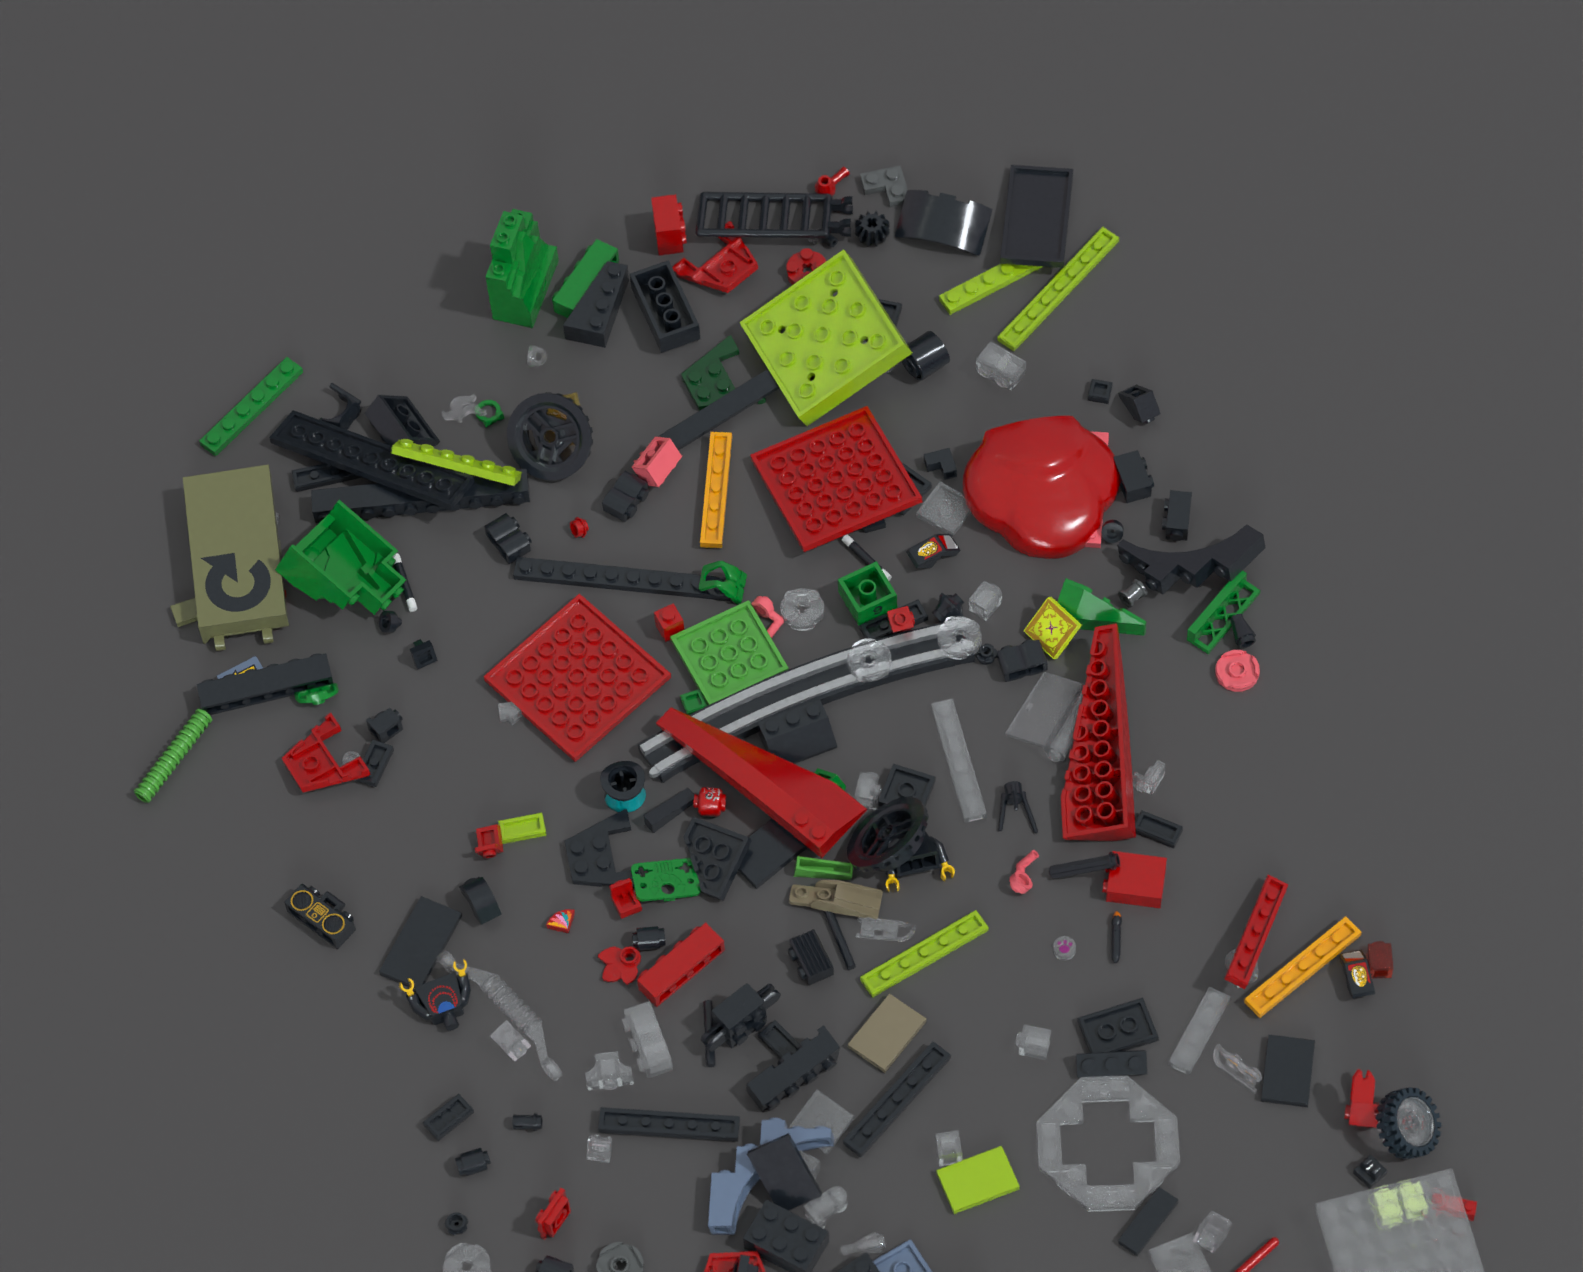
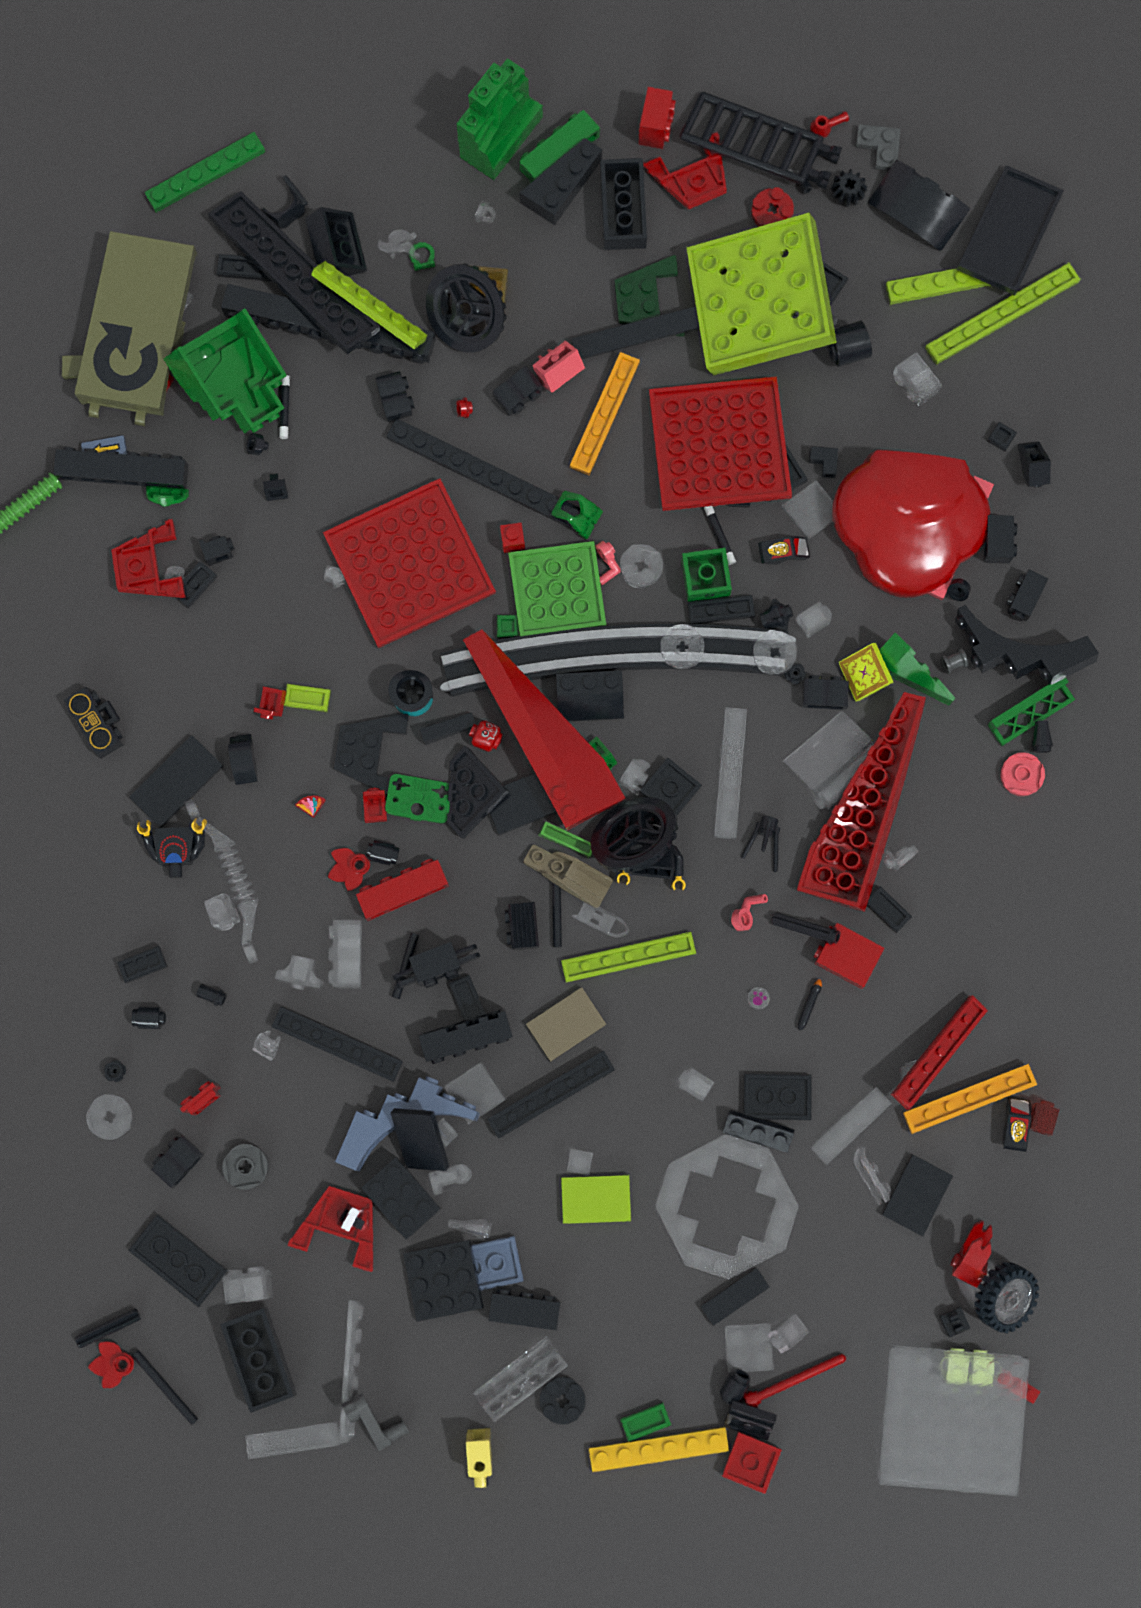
camera: 15 degrees right, 20 degrees up
red bracket [887,606,915,633] -> none

